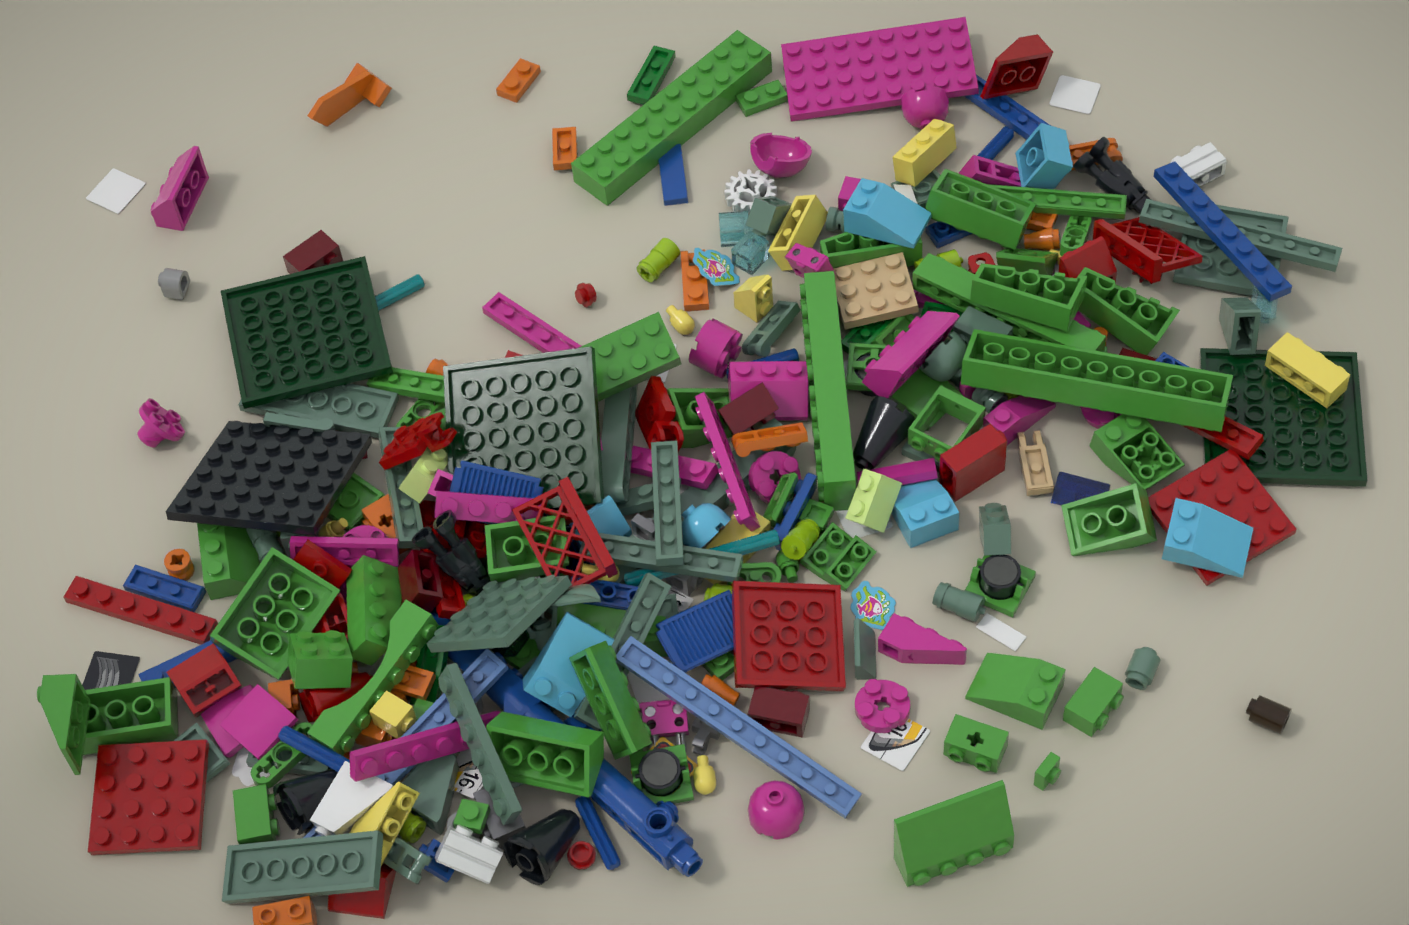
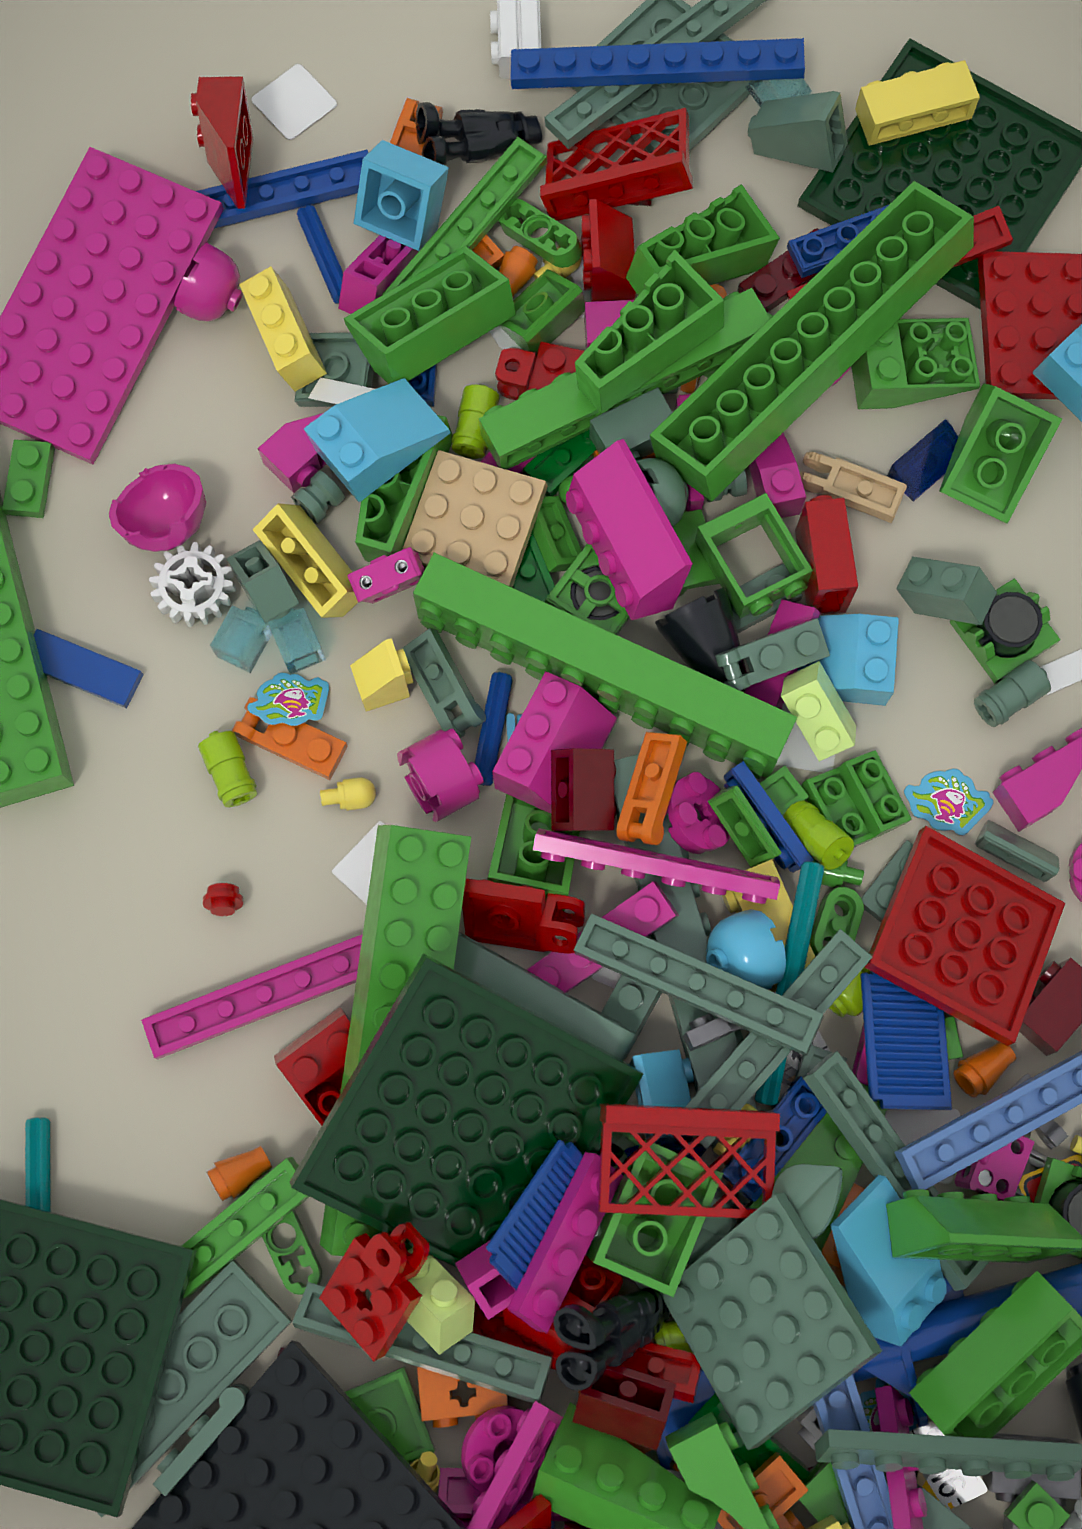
camera: 65 degrees left, 20 degrees up
none -> sand green plate [715,618,830,691]

